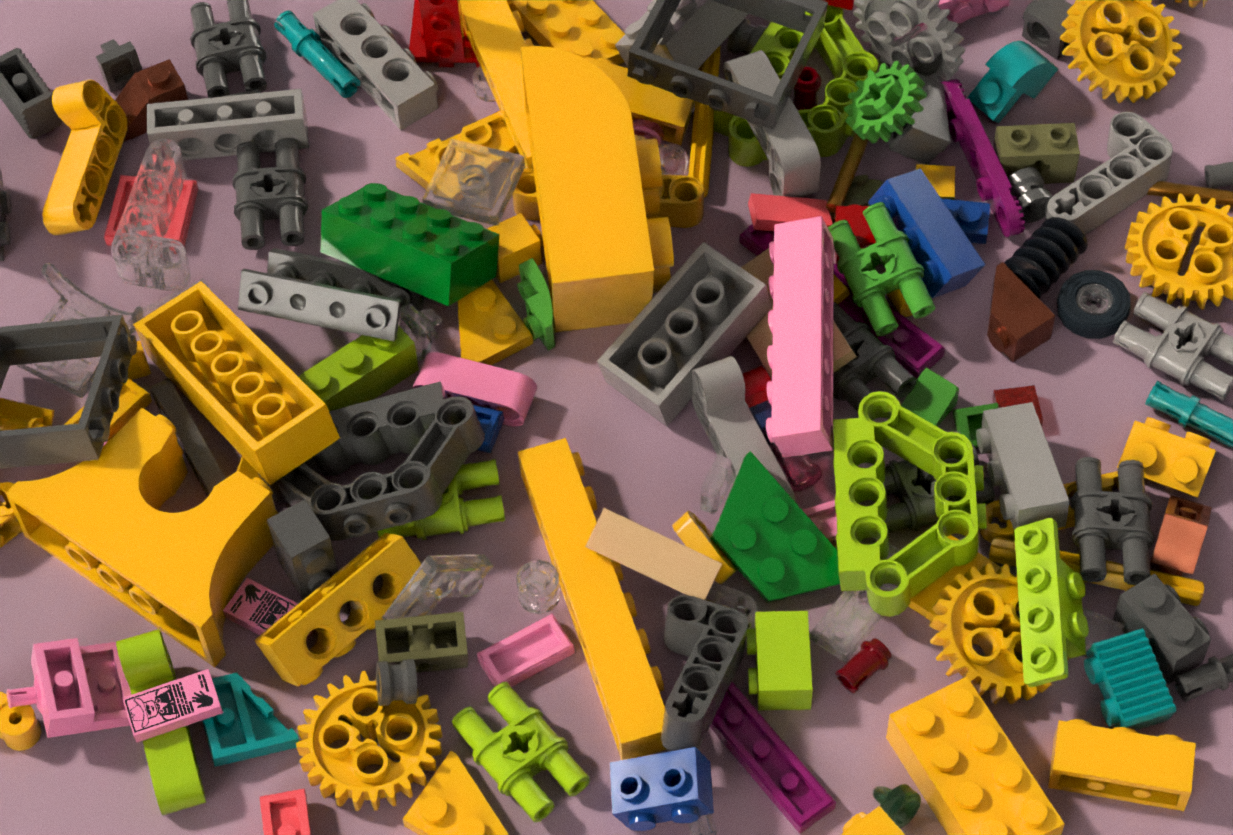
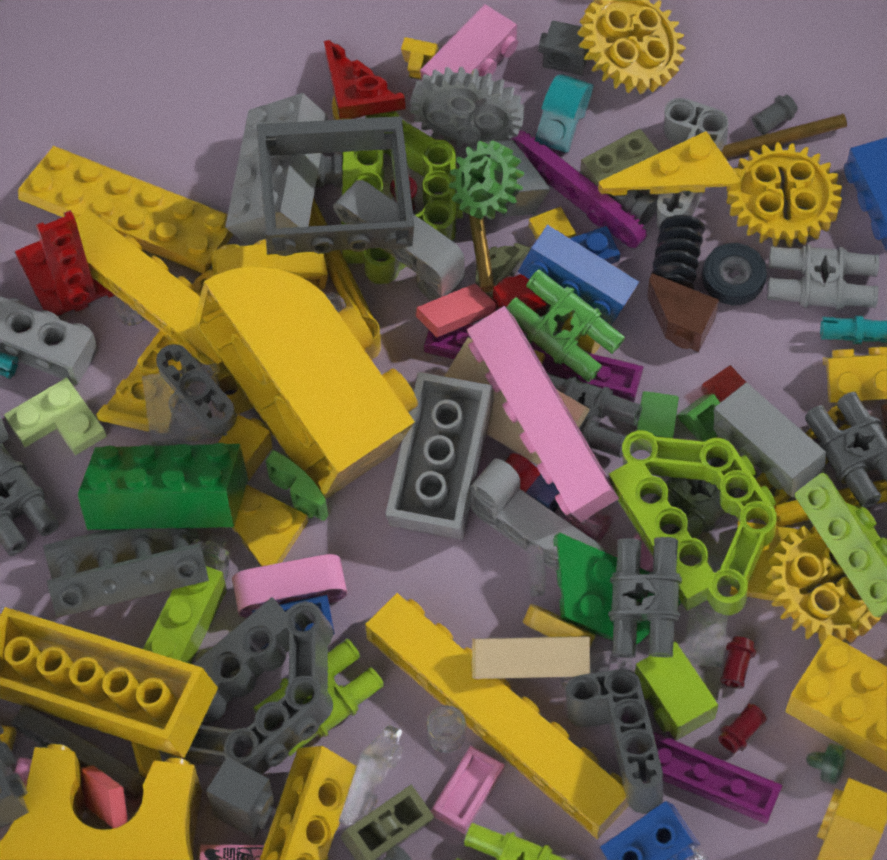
camera: 30 degrees left, 5 degrees up
none -> yellowish green plate [4,377,107,456]
none -> coral tile [80,765,128,829]
none -> dark grey beam [156,344,236,434]
none -> yellow wing [598,131,741,196]
none -> dark grey pin [608,537,682,658]
none -> dark red pin [718,703,767,753]

